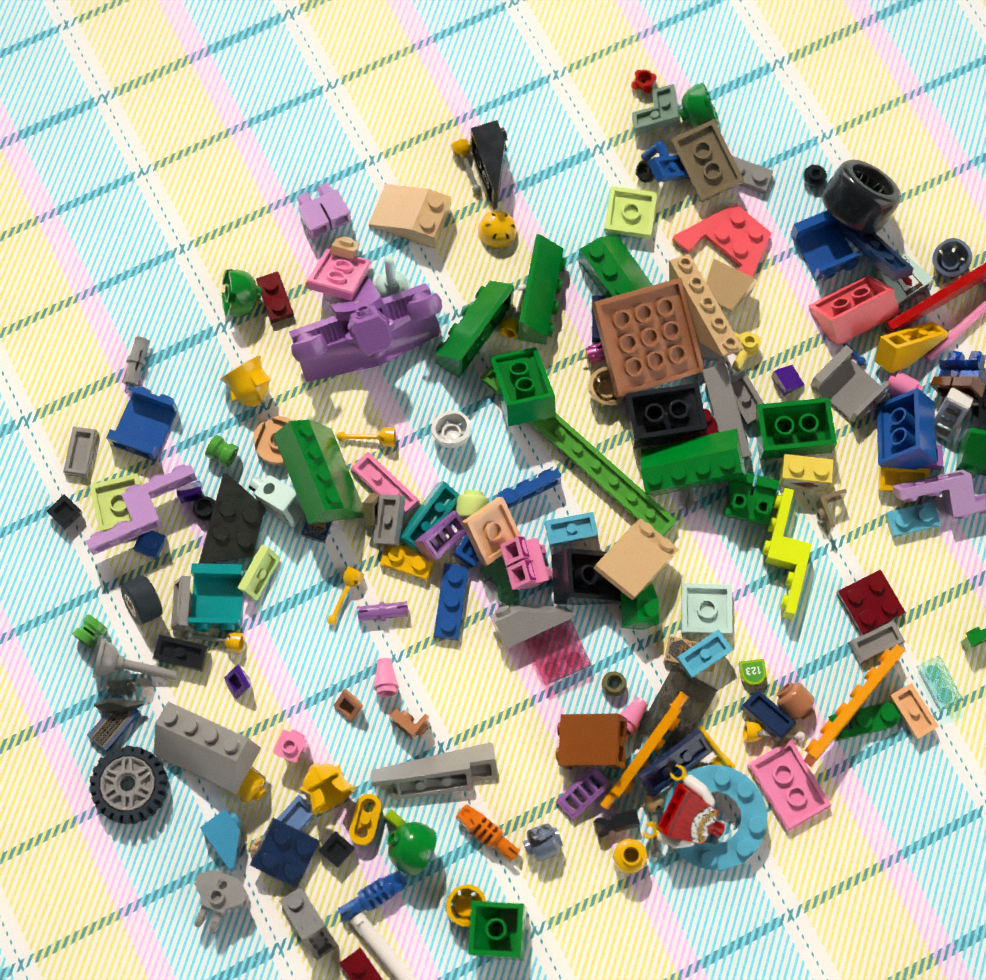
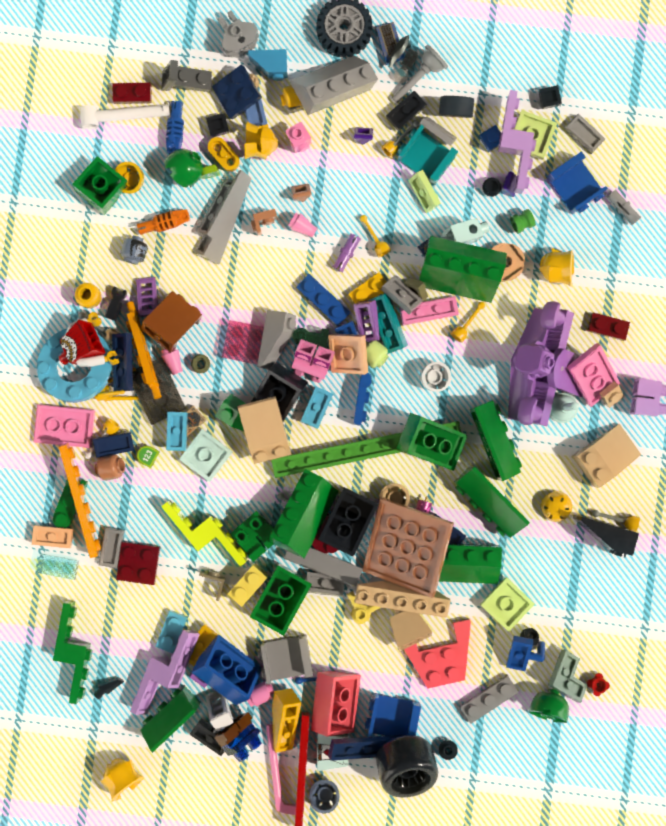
camera: 130 degrees right, 15 degrees up
bright green wheel [72,614,108,649] -> none
pearl dark grey wing [199,473,266,564] -> none
green cylinder [222,269,261,317] -> none
yellow hinge [499,284,526,338] -> none
dark tan plate [671,119,744,203] -> none
dark purple slope [771,365,805,396] -> none

